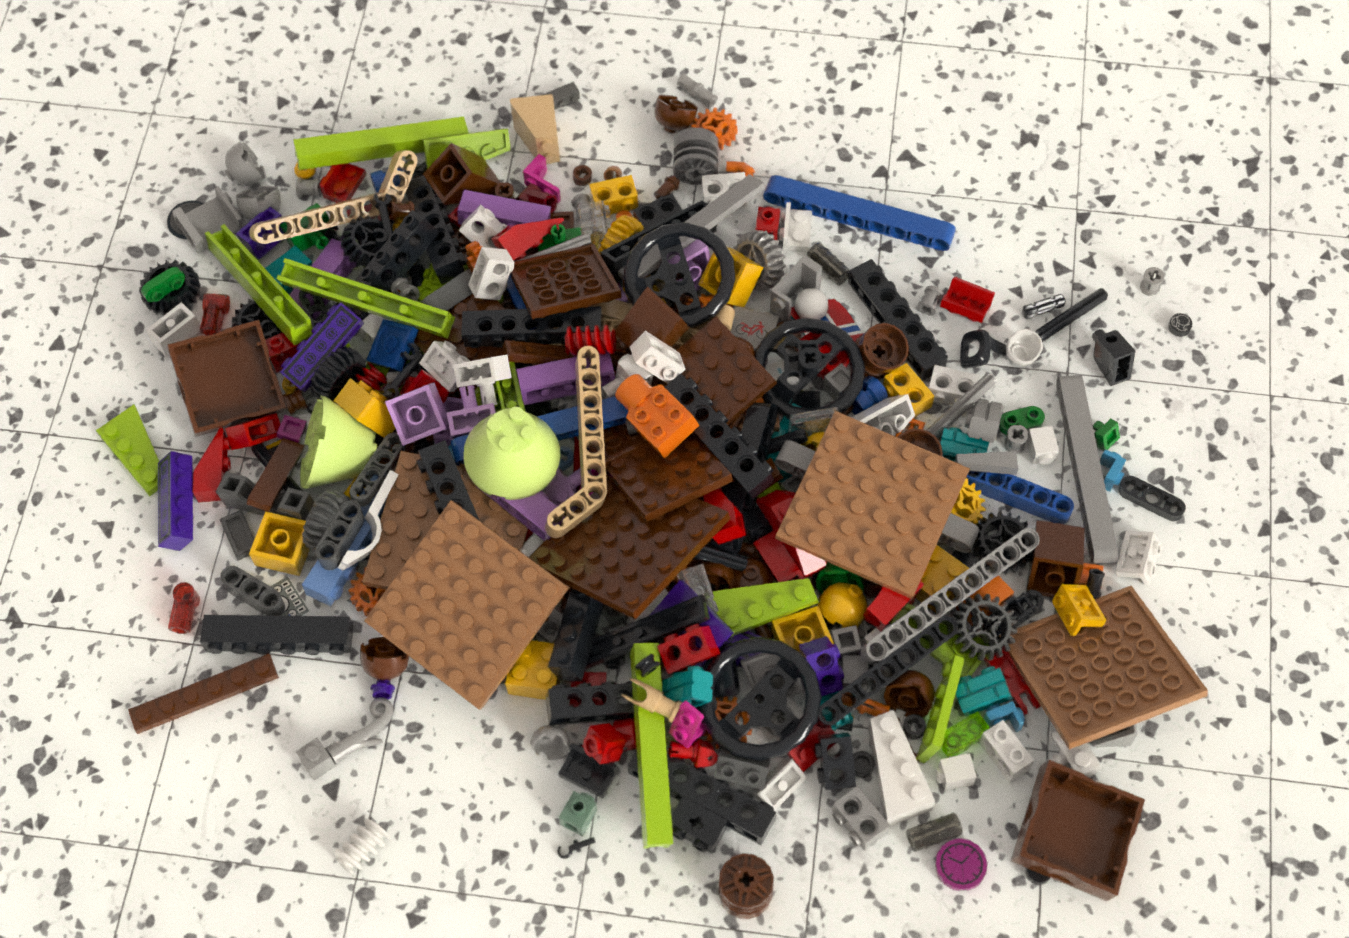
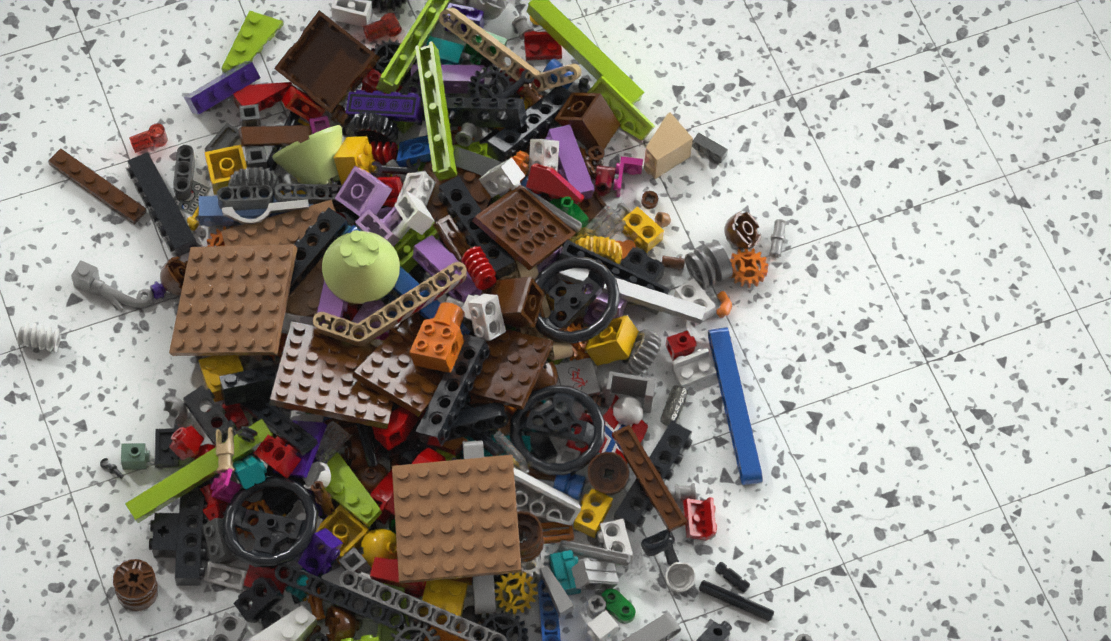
camera: 55 degrees right, 0 degrees up
none -> yellow hand [187,206,199,231]
none -> white hair [303,461,331,491]
none -> reddish brown pin [311,481,336,516]
none -> reddish brown plate [612,425,687,533]

